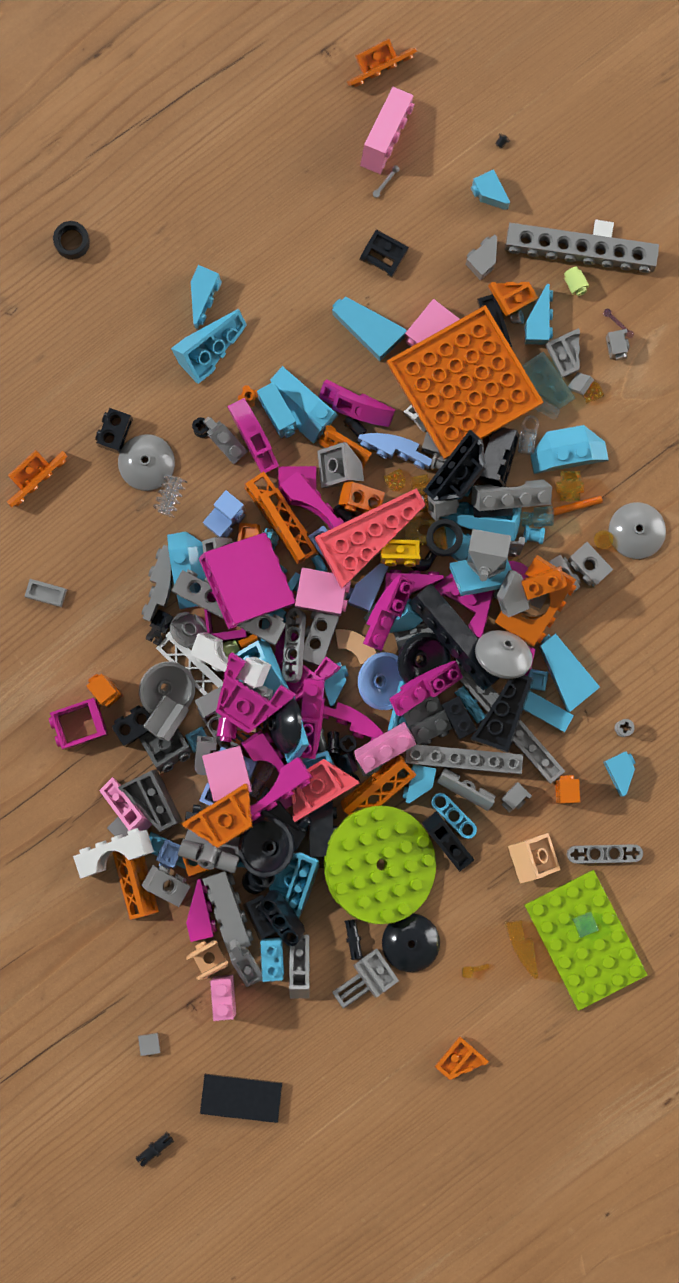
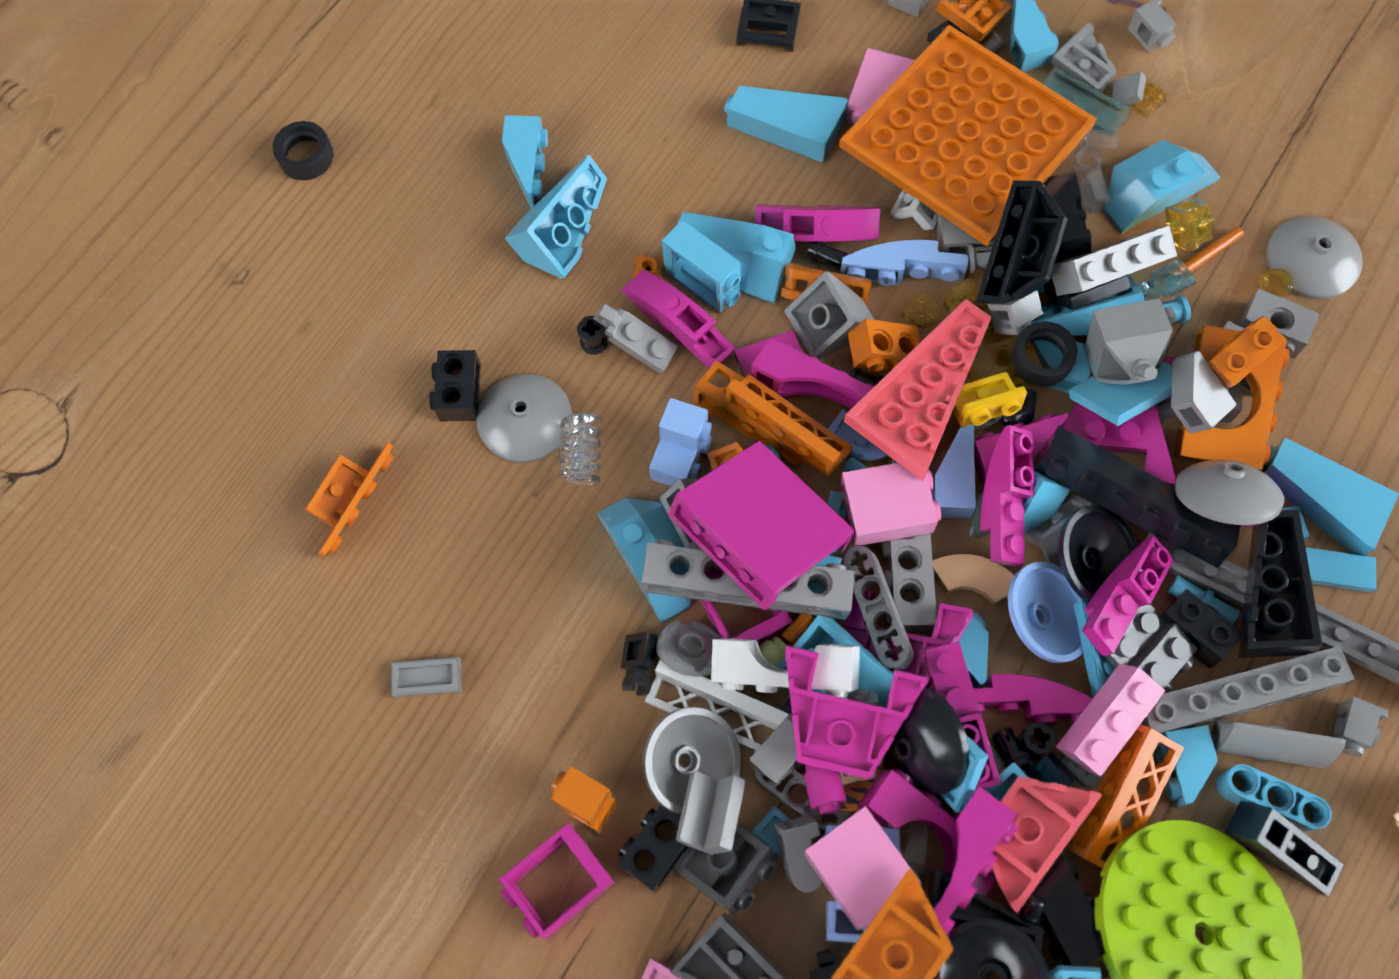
camera: 20 degrees left, 15 degrees down
light grey slope [141,545,173,623] -> none

